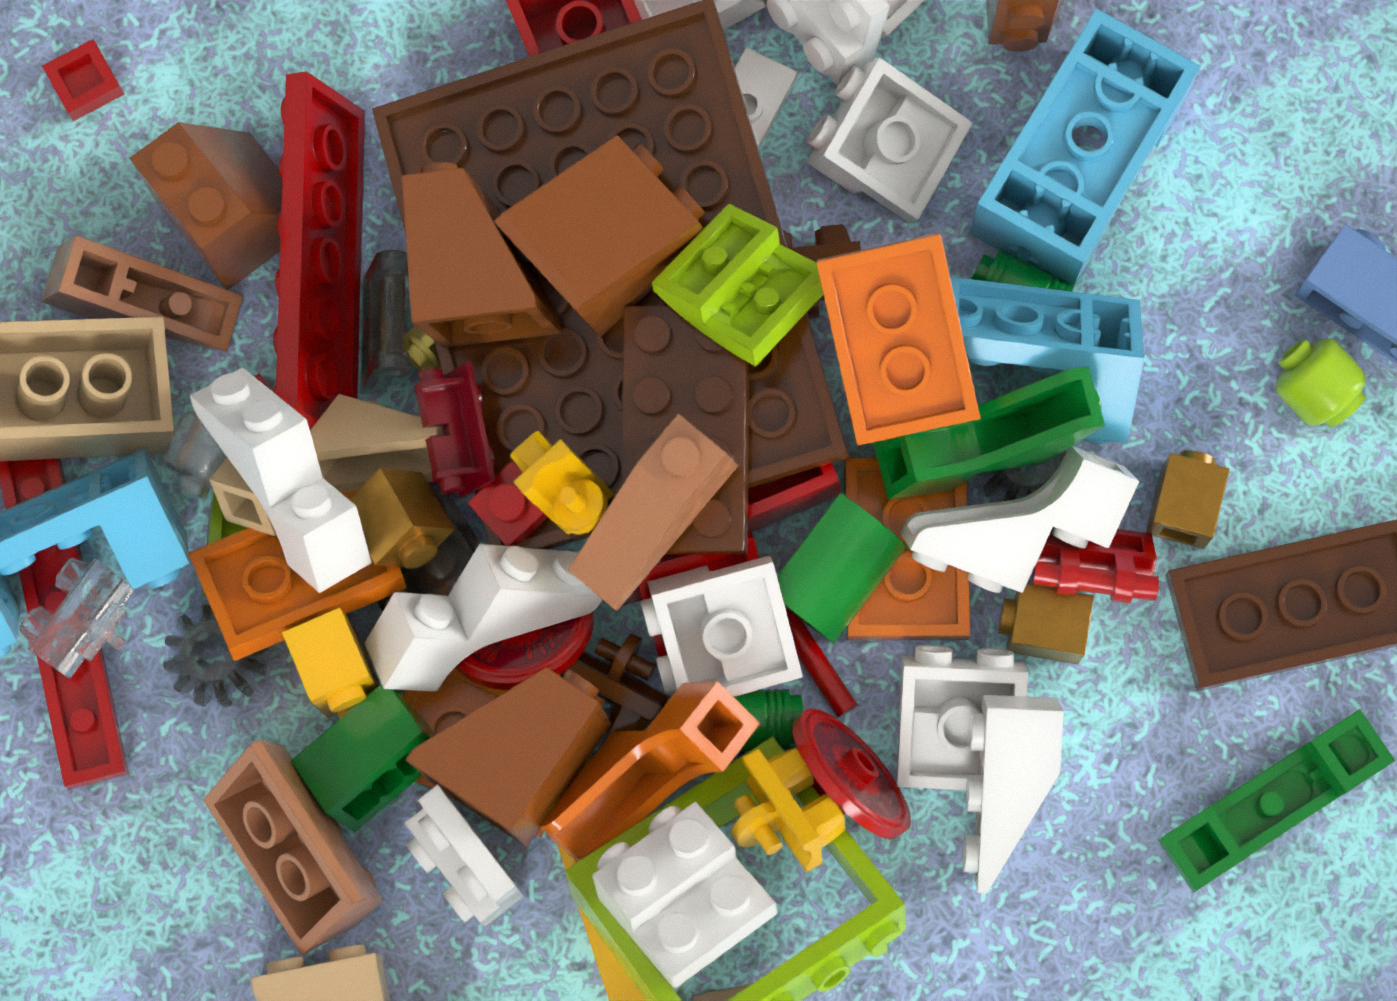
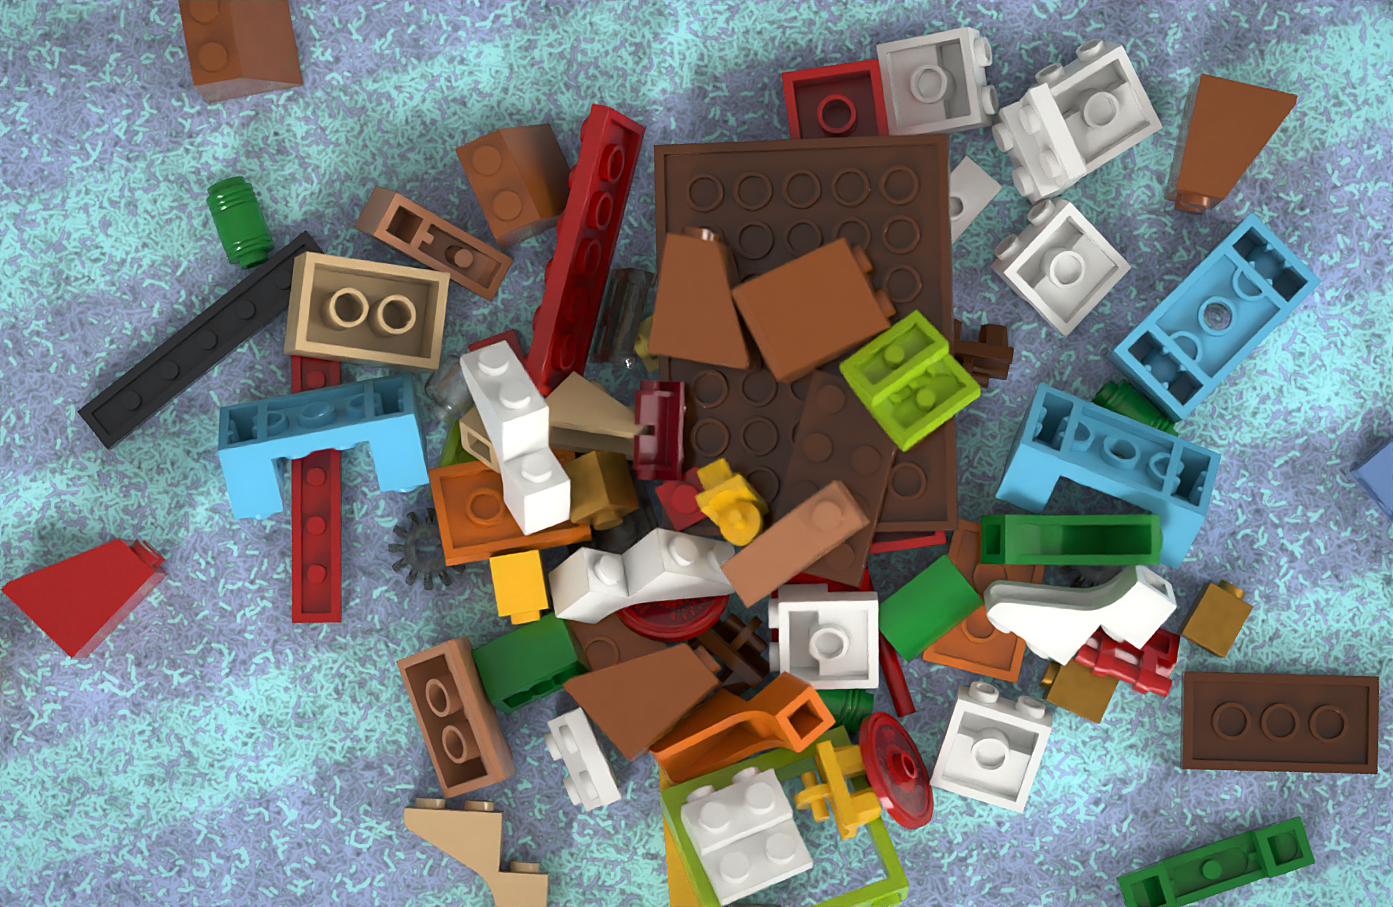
camera: 10 degrees right, 10 degrees up
clear hips [19,558,136,679] -> none
red plate [42,39,125,122] -> none
orange plate [816,232,980,446] -> none
white slope [963,695,1064,893] -> none
lime head [1275,338,1366,428] -> none

